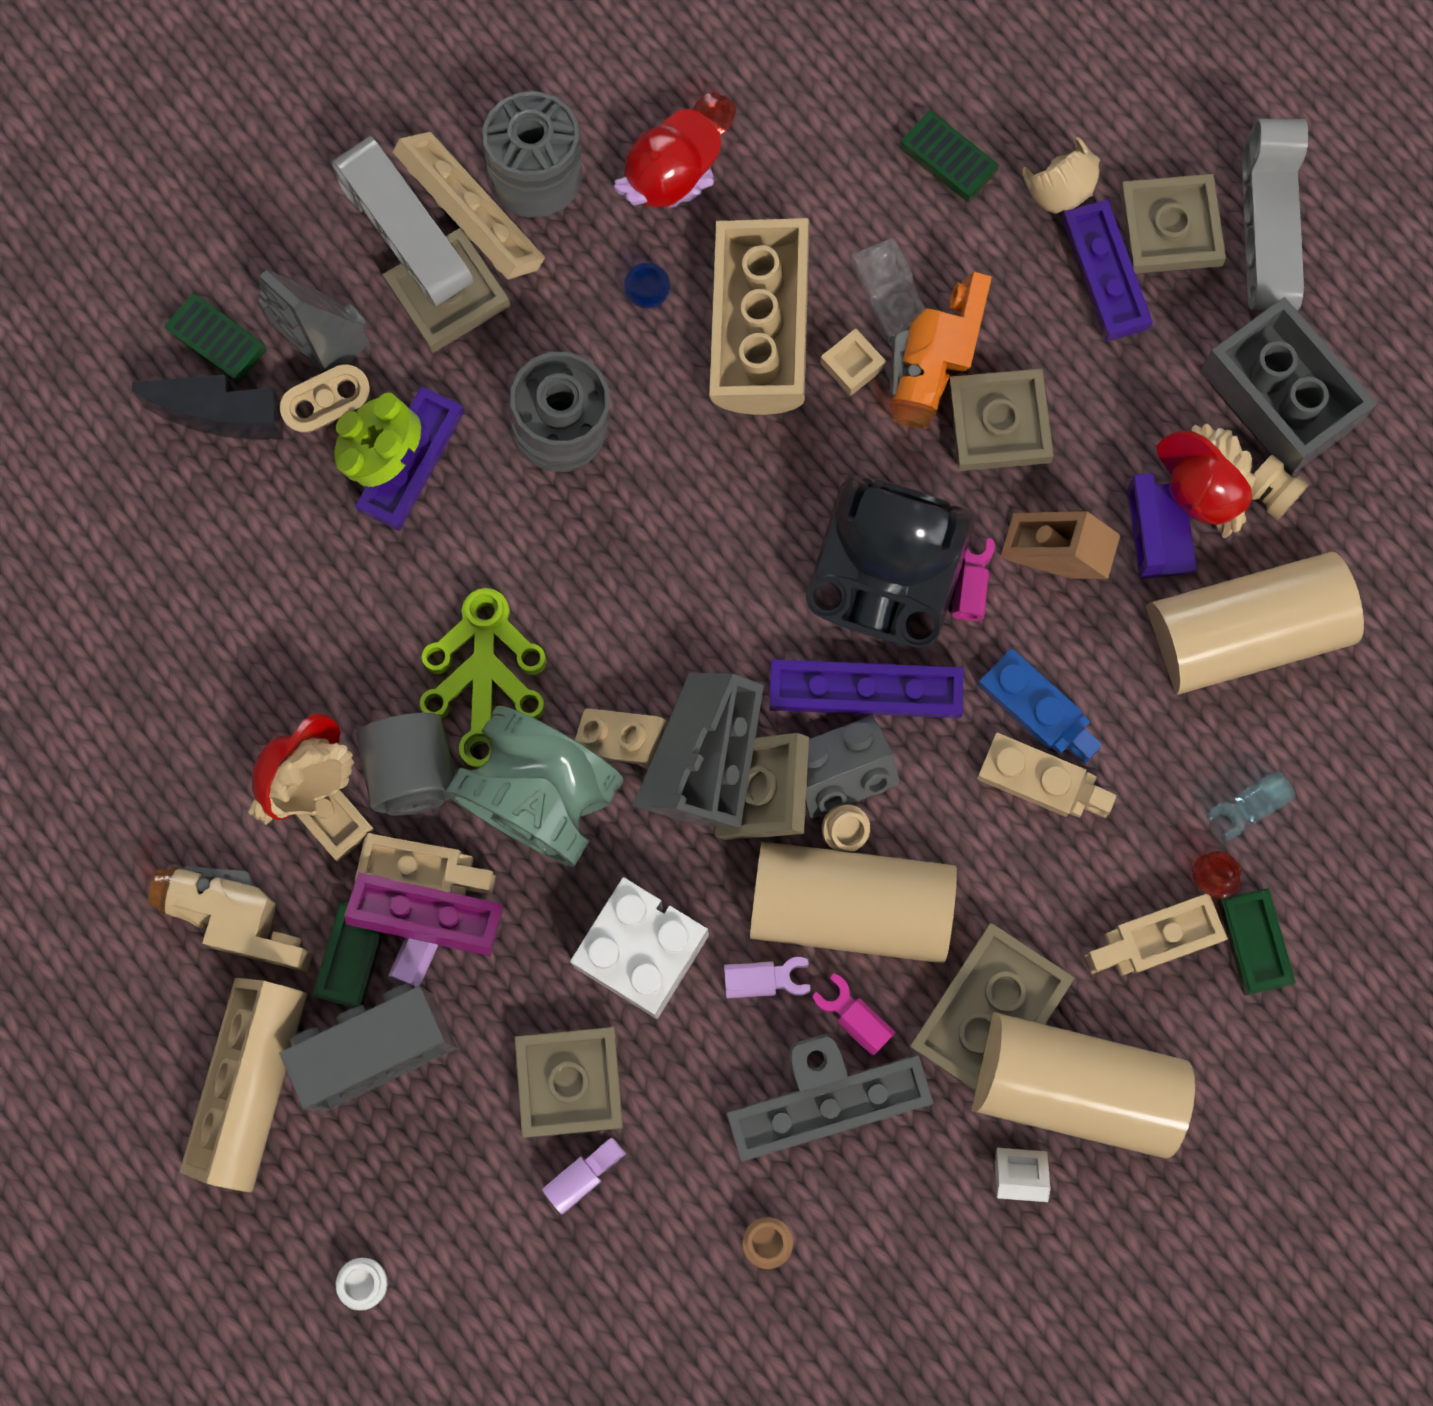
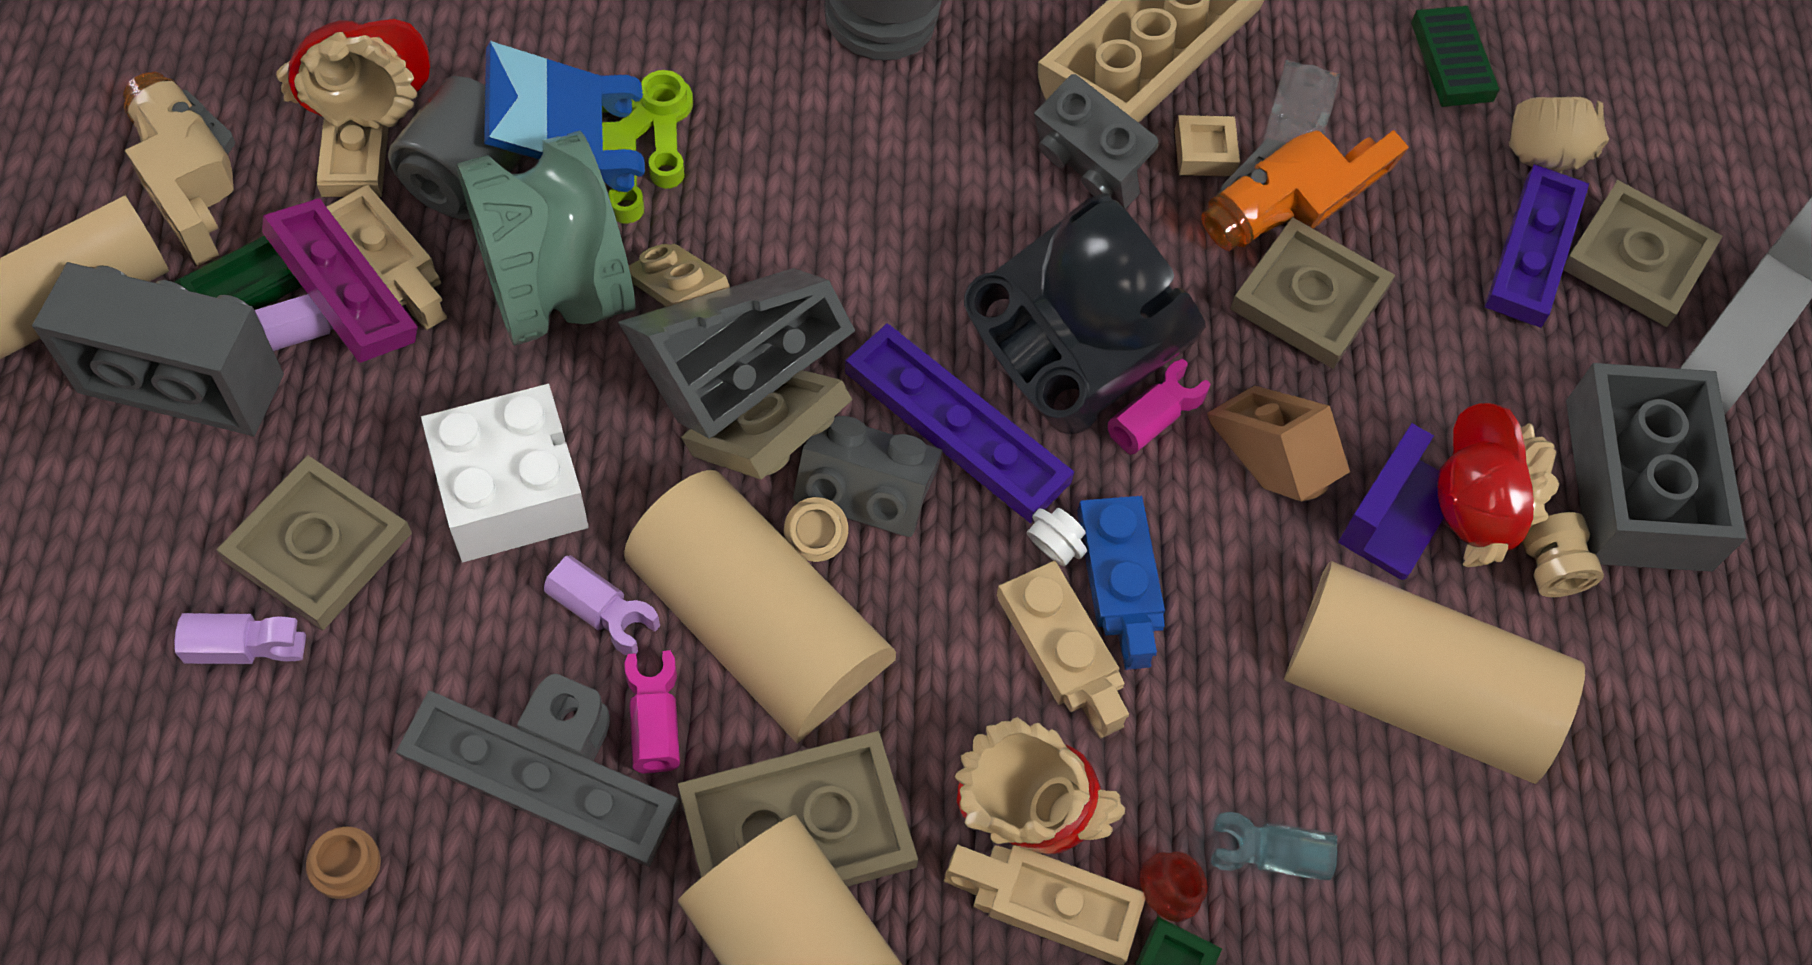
camera: 30 degrees right, 15 degrees down
none -> blue flag [484,41,645,192]
none -> tan hair [955,717,1125,854]
none -> white plate [1027,508,1087,567]
none -> dark grey bracket [1034,74,1159,209]

